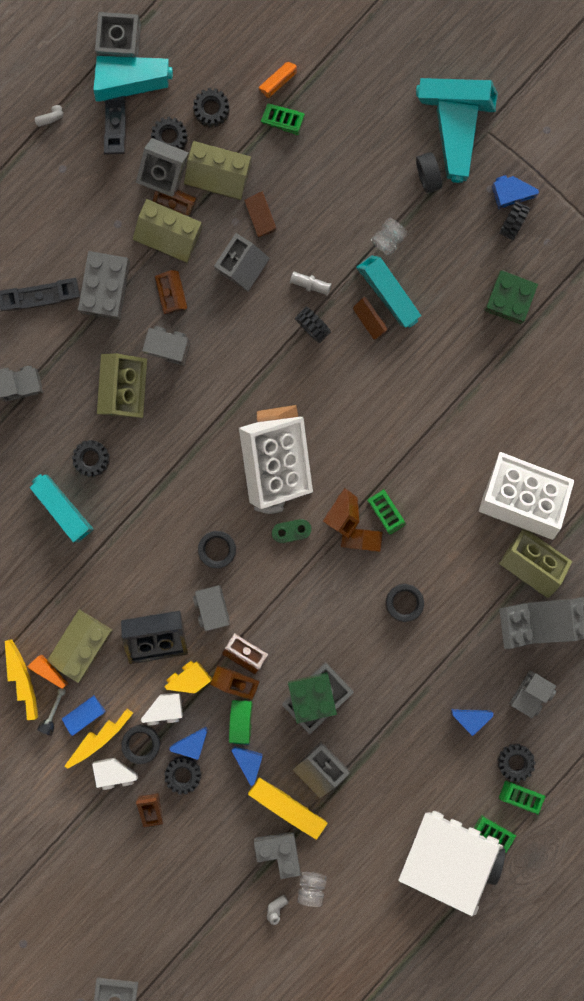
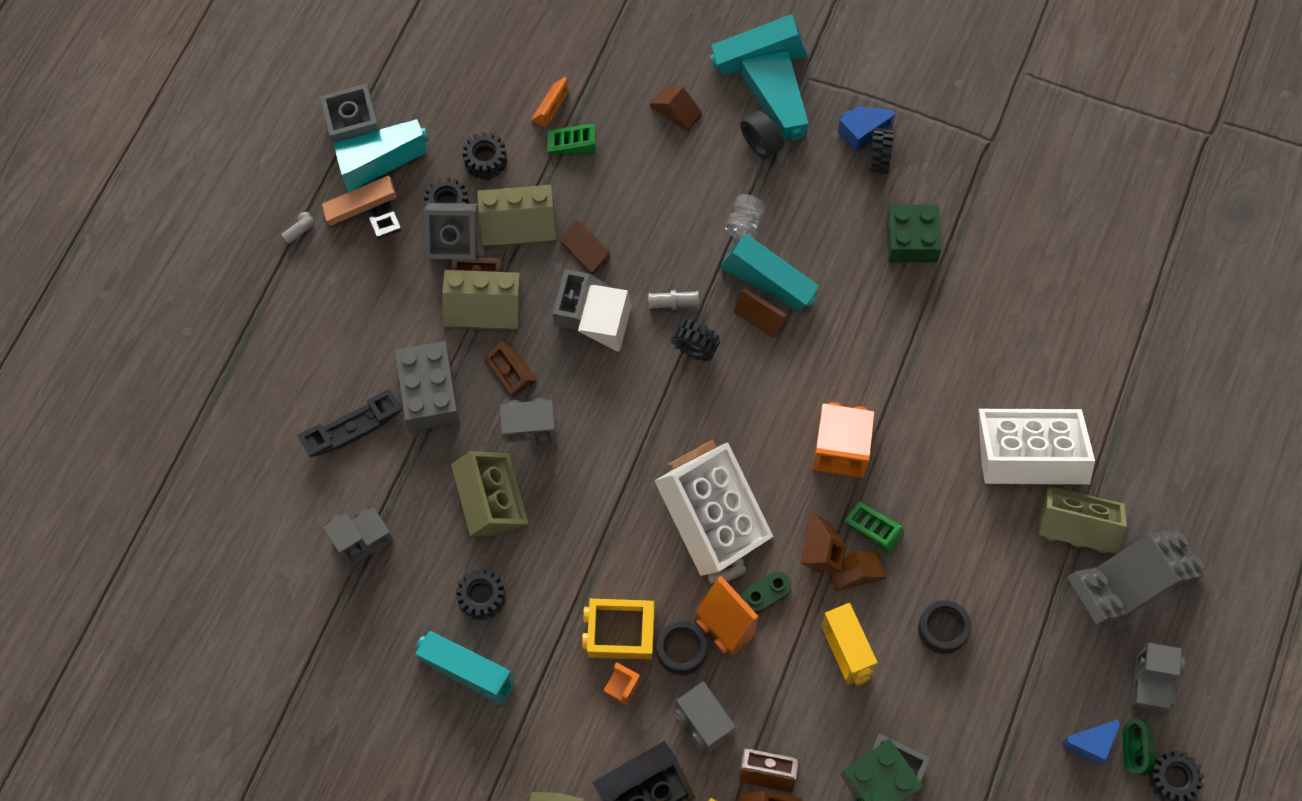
camera: 20 degrees left, 20 degrees down
none -> nougat tile [322,175,397,226]
none -> white slope [578,285,631,352]
none -> yellow window [582,599,655,660]
none -> orange panel [603,663,641,706]
none -> reddish brown slope [650,87,702,131]
none -> orange slope [695,576,758,657]
none -> slope [813,402,874,478]
none -> yellow window [821,603,878,686]
none -> dark green plate [1122,718,1155,776]

